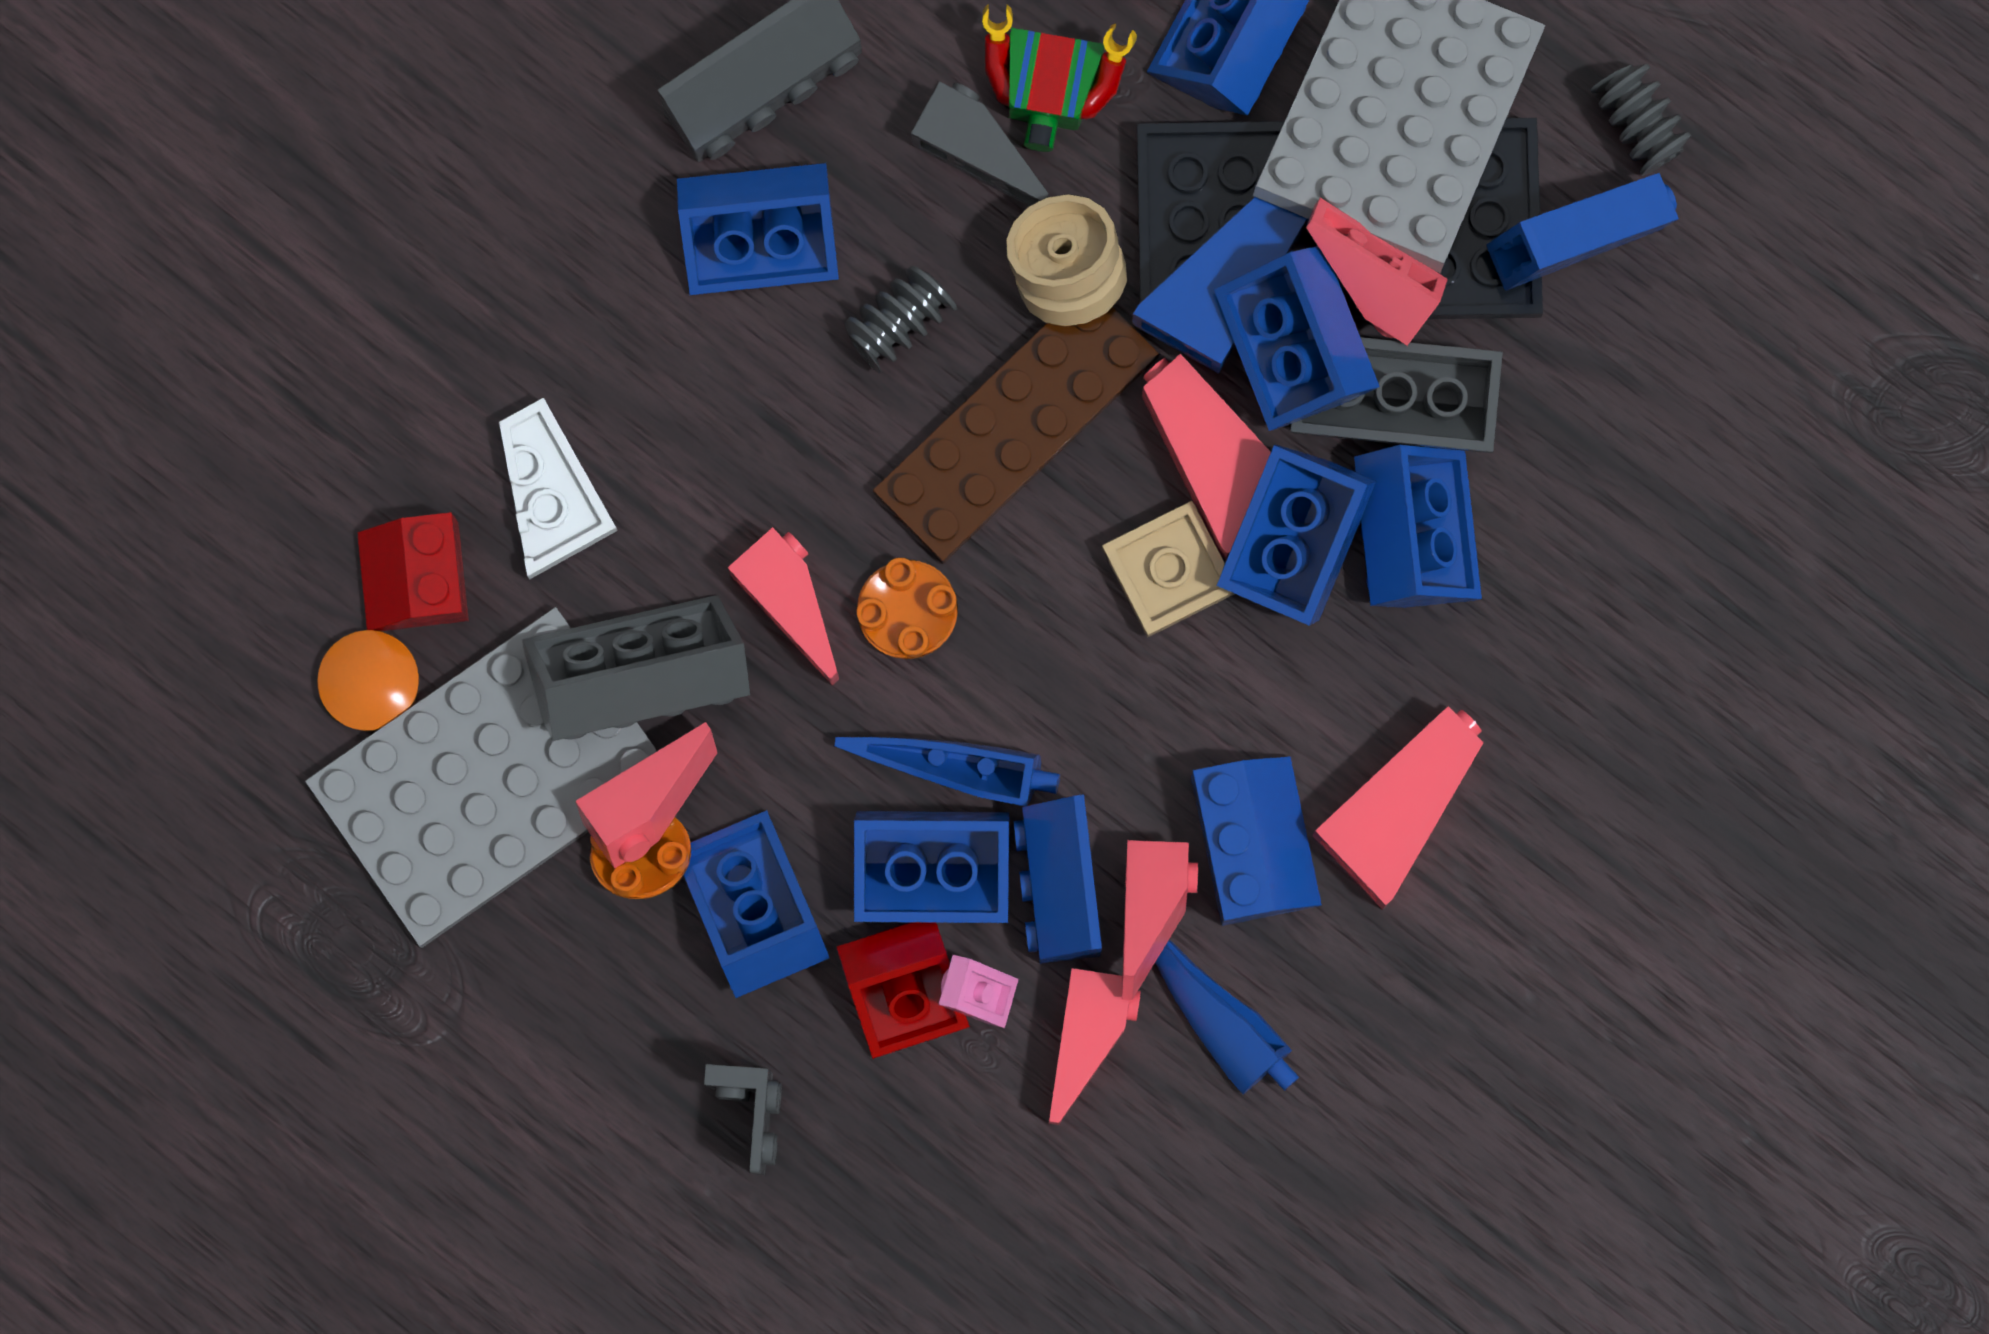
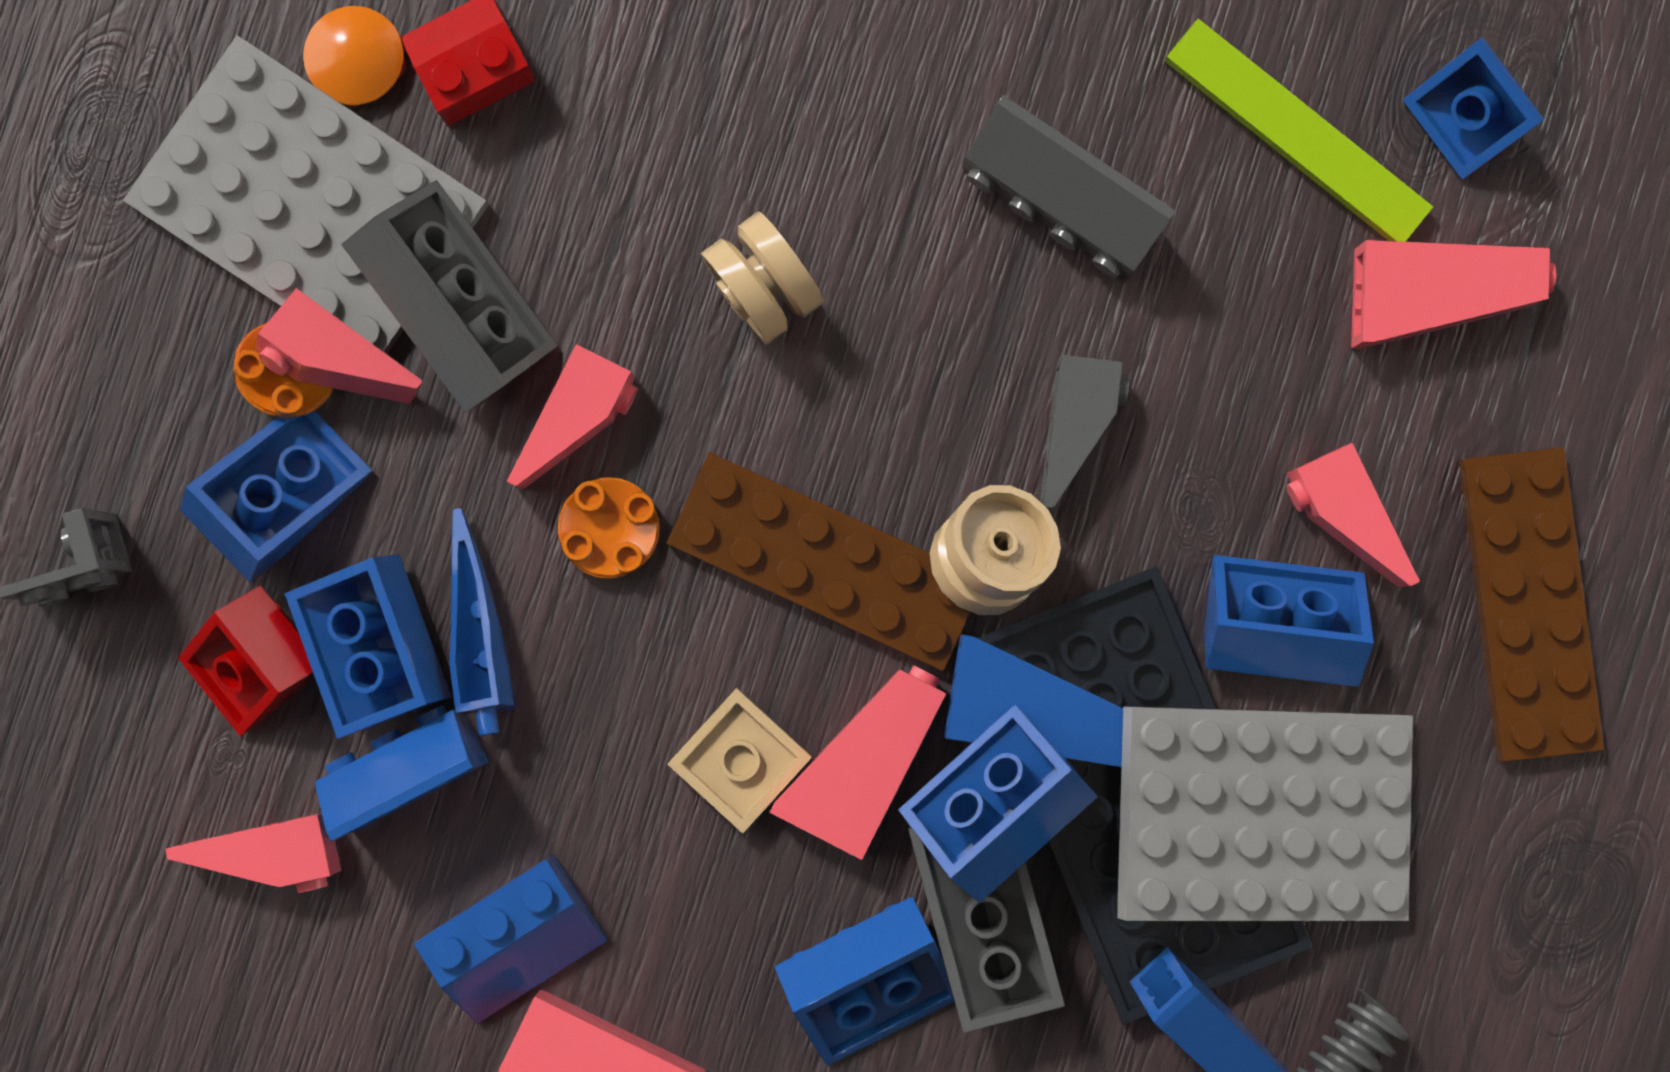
camera: 65 degrees right, 5 degrees up
white wing [499,398,618,580] -> none
blue slope [677,163,839,295] -> none
dark grey piece [844,265,957,374] -> none
bright pink plate [939,955,1019,1028] -> none
torso [982,4,1137,152] -> none
coral slope [1122,840,1198,1000] -> none
blue piece [1155,939,1299,1094] -> none
blue slope [1216,444,1377,626] -> none
coral slope [1306,197,1448,346] -> none
none -> tan wheel [700,211,824,345]

